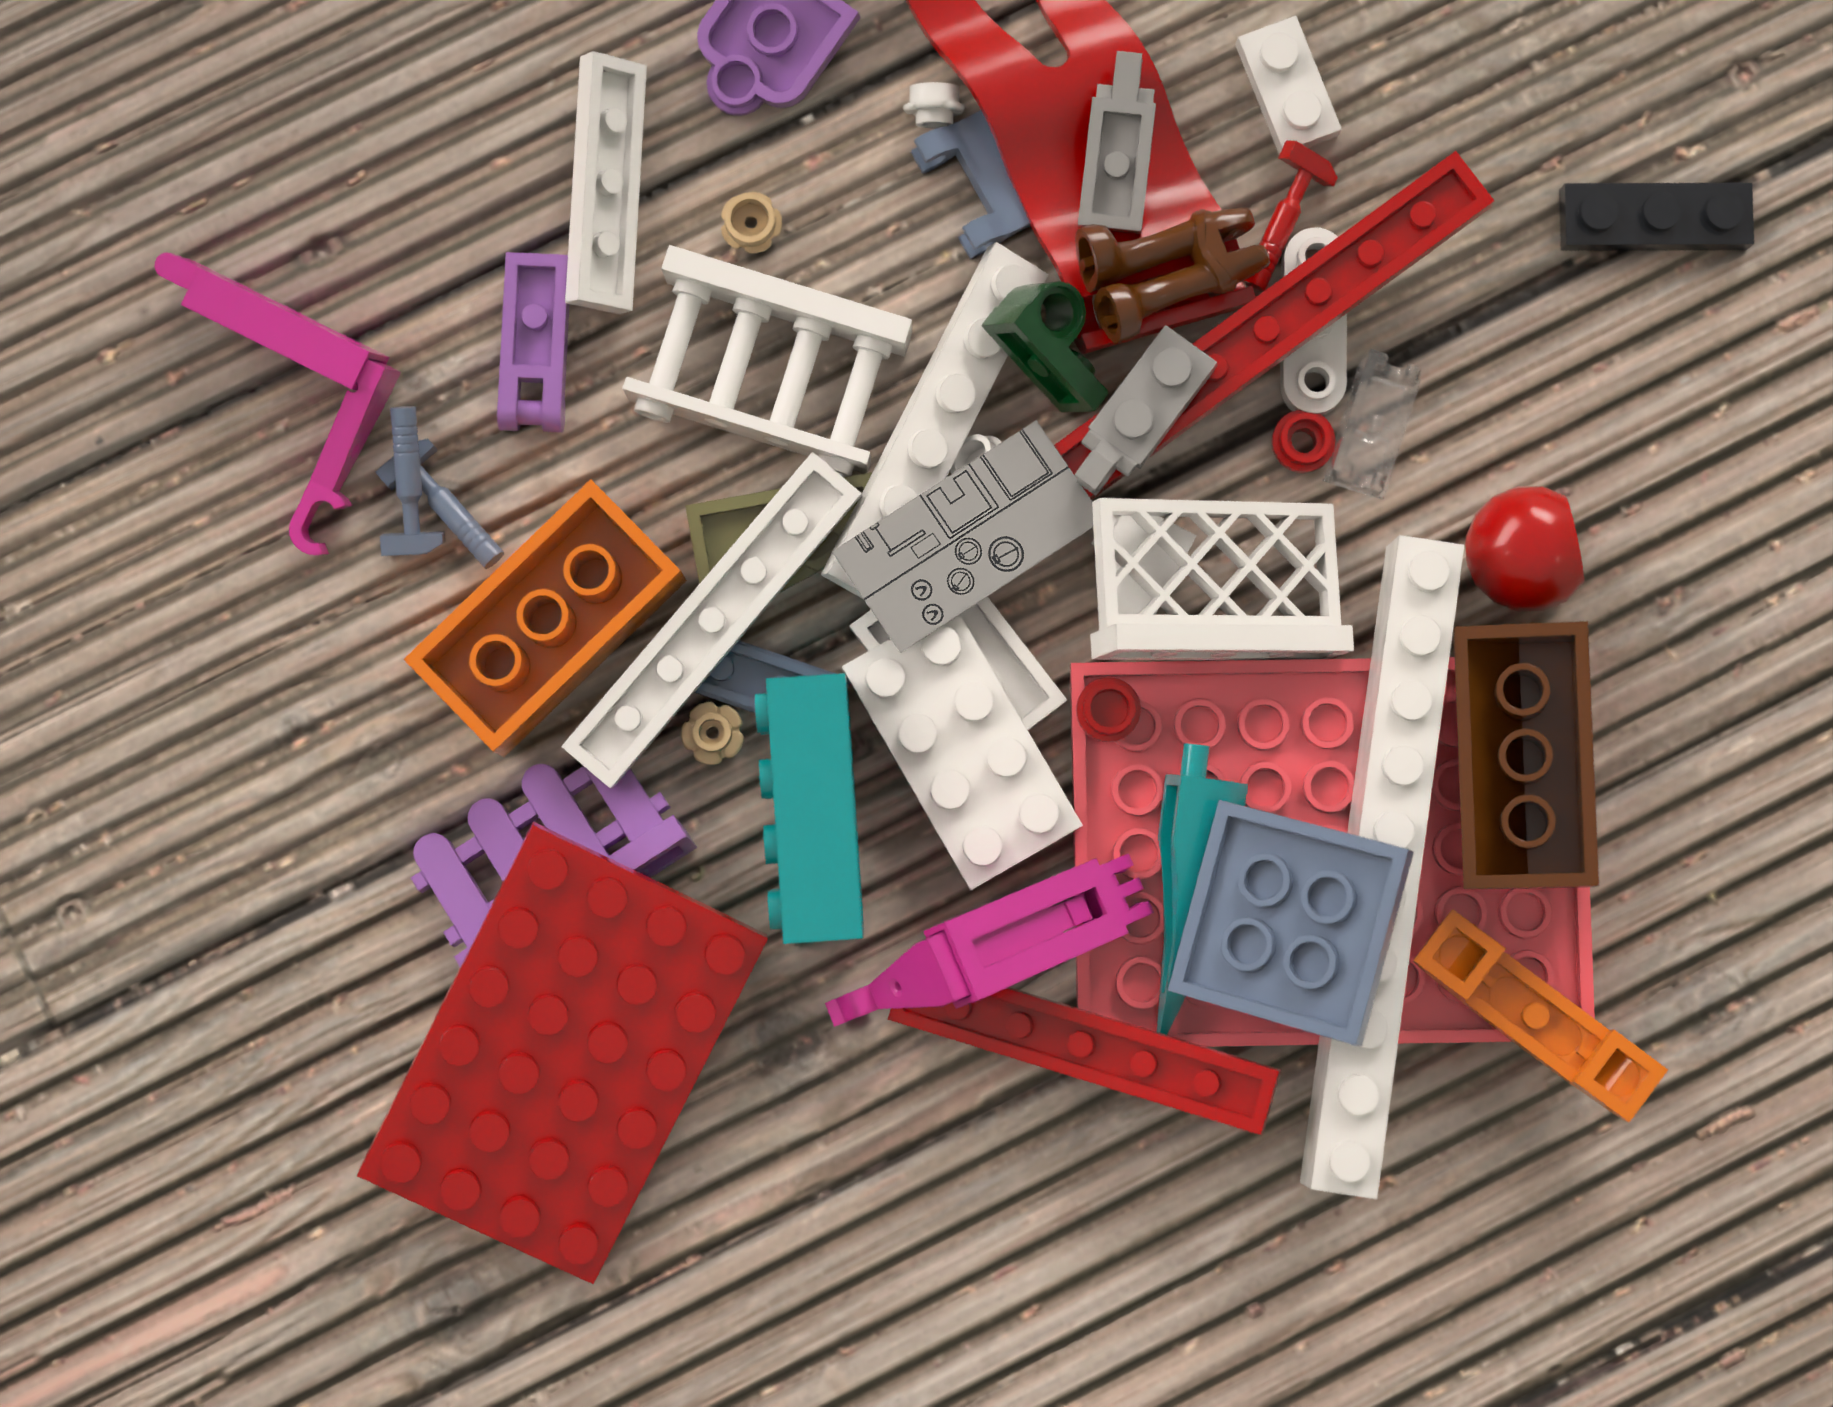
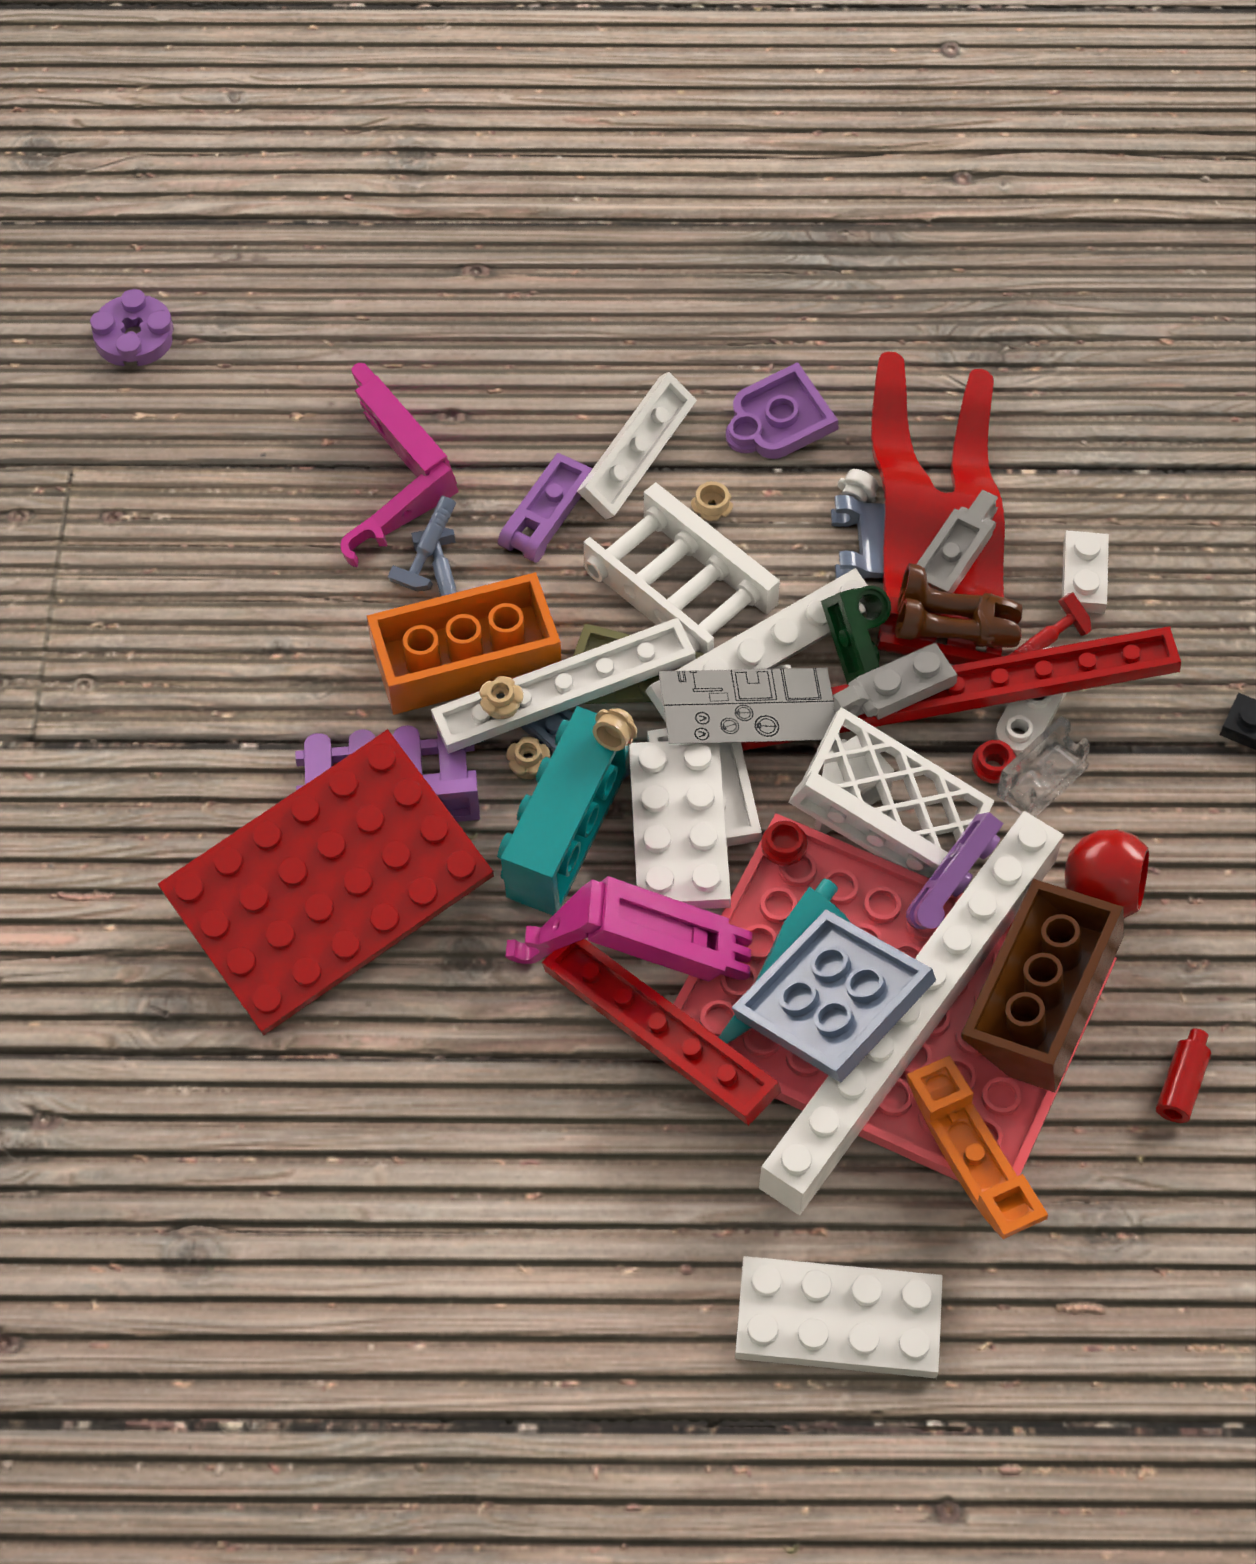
camera: 30 degrees right, 25 degrees down
none -> tan plate [479,676,524,719]
none -> tan plate [593,708,637,751]
none -> white plate [735,1256,942,1378]
none -> medium lavender plate [906,812,1004,929]
none -> red cylinder [1156,1028,1211,1123]

